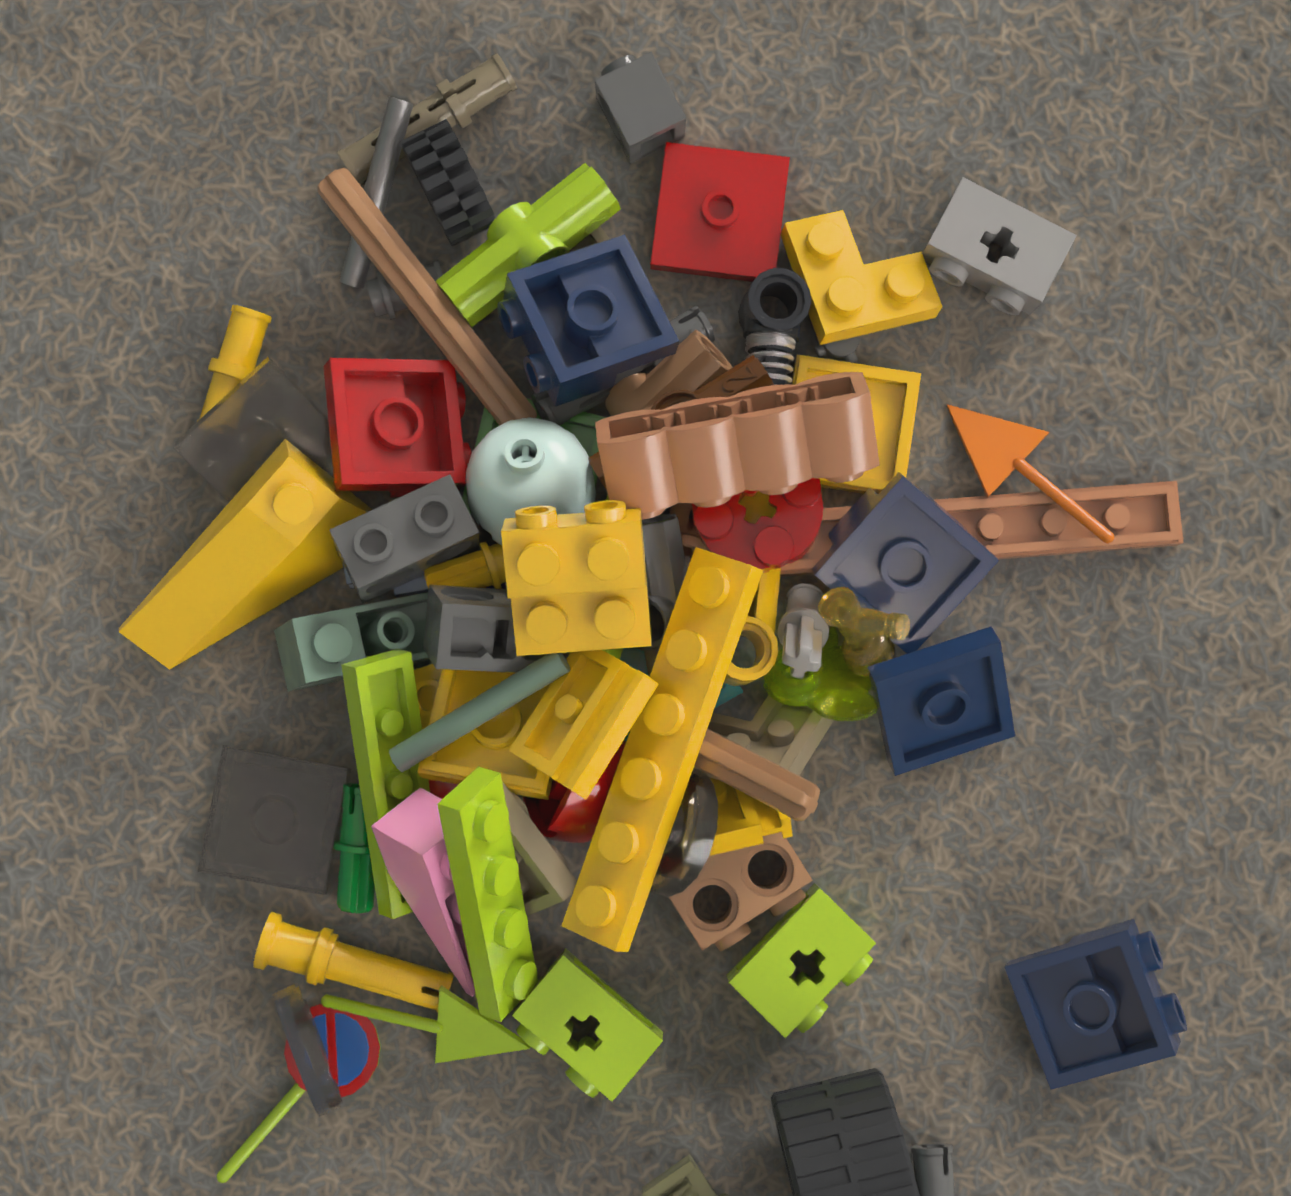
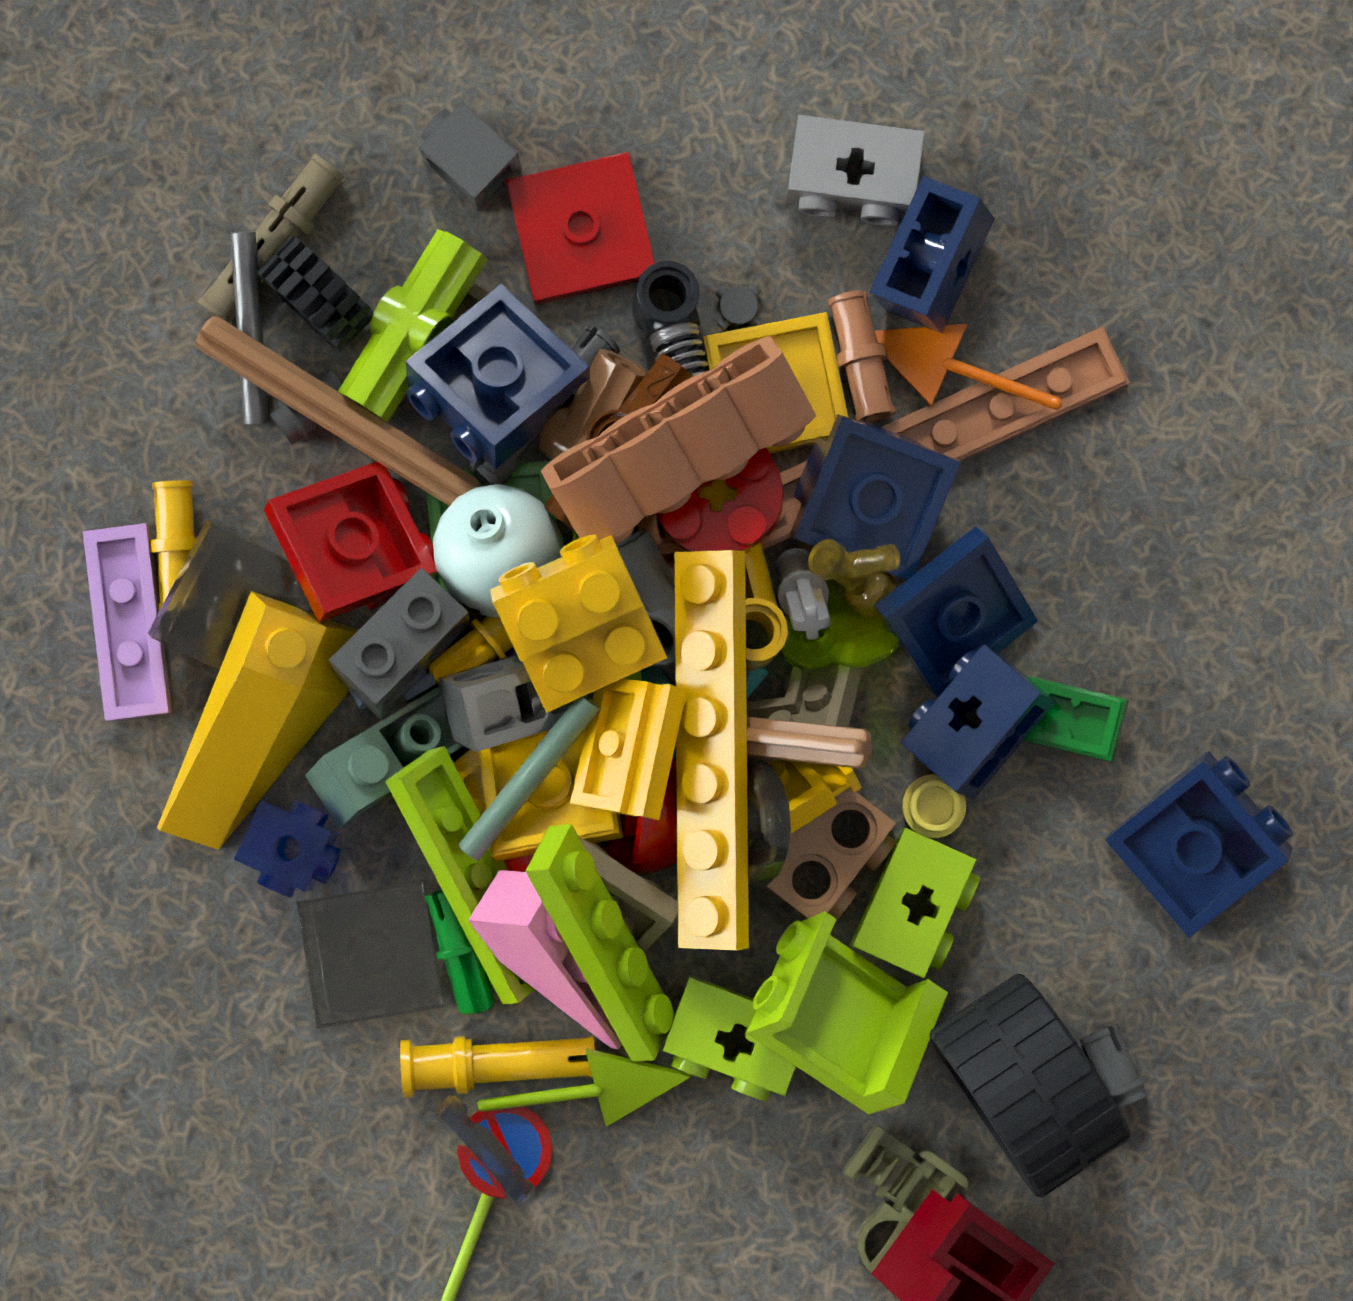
camera: 20 degrees left, 0 degrees up
yellow plate [781,210,943,345] -> none
none -> lavender plate [83,523,173,722]
none -> clear blue brick [234,800,342,898]
none -> lime panel [747,911,948,1114]
none -> nougat pin [828,290,896,423]
none -> dark blue brick [869,176,995,333]
none -> dark blue brick [900,644,1056,800]
none -> light yellow plate [902,774,966,838]
none -> green plate [1023,675,1129,763]

